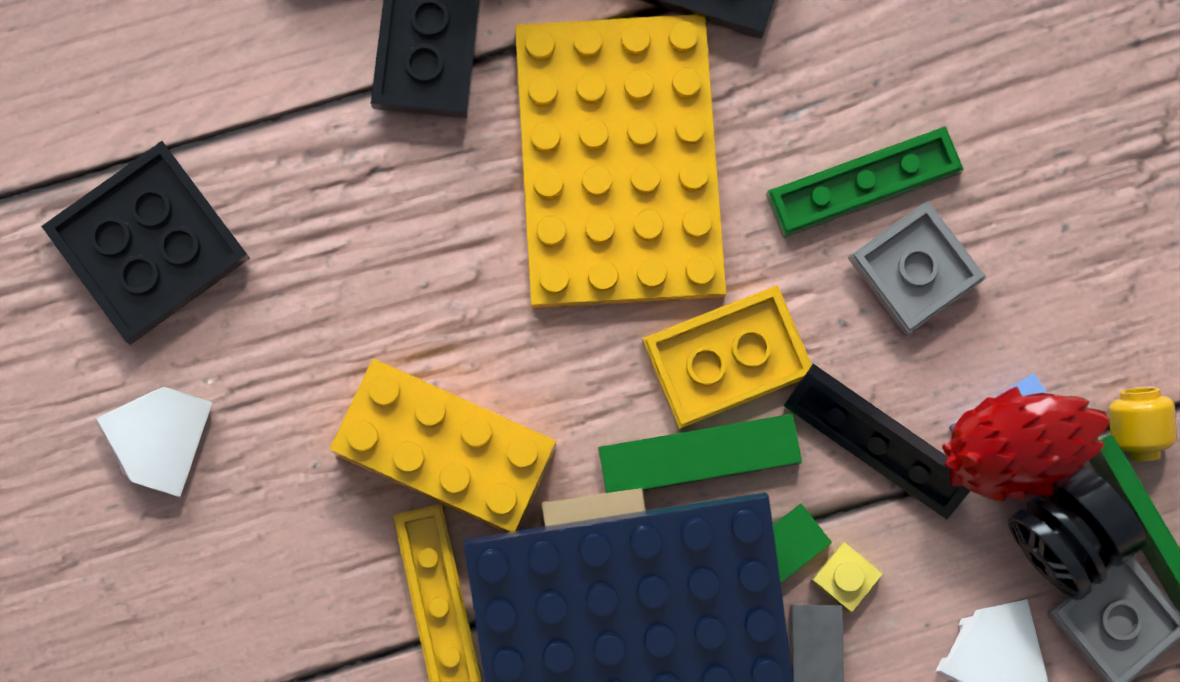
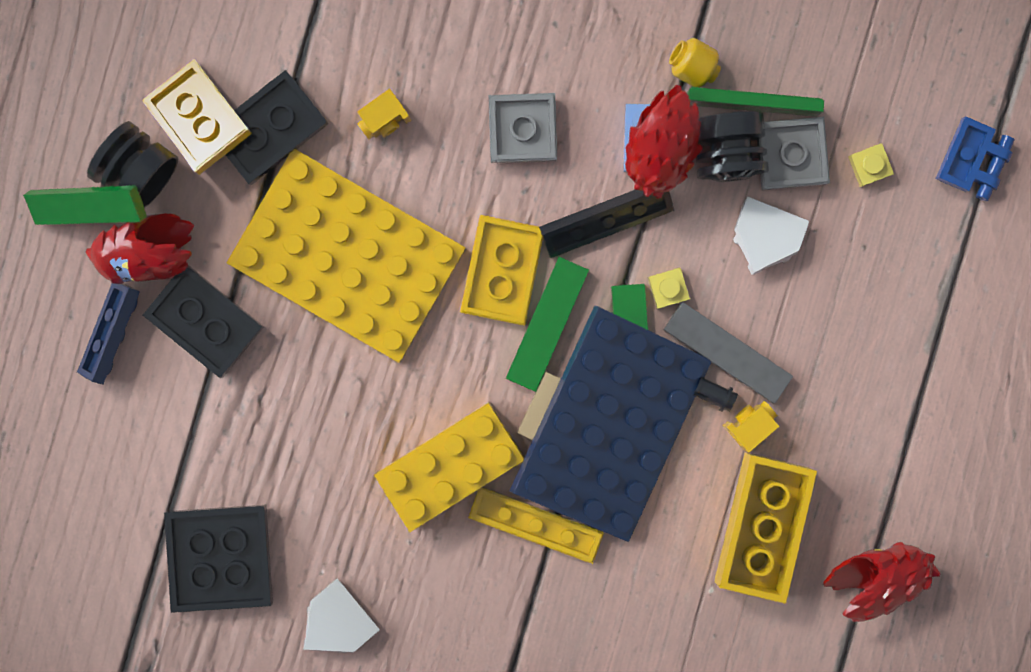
camera: 50 degrees left, 10 degrees up
green tile [766,126,964,238] -> none
none -> yellow brick [357,88,412,140]

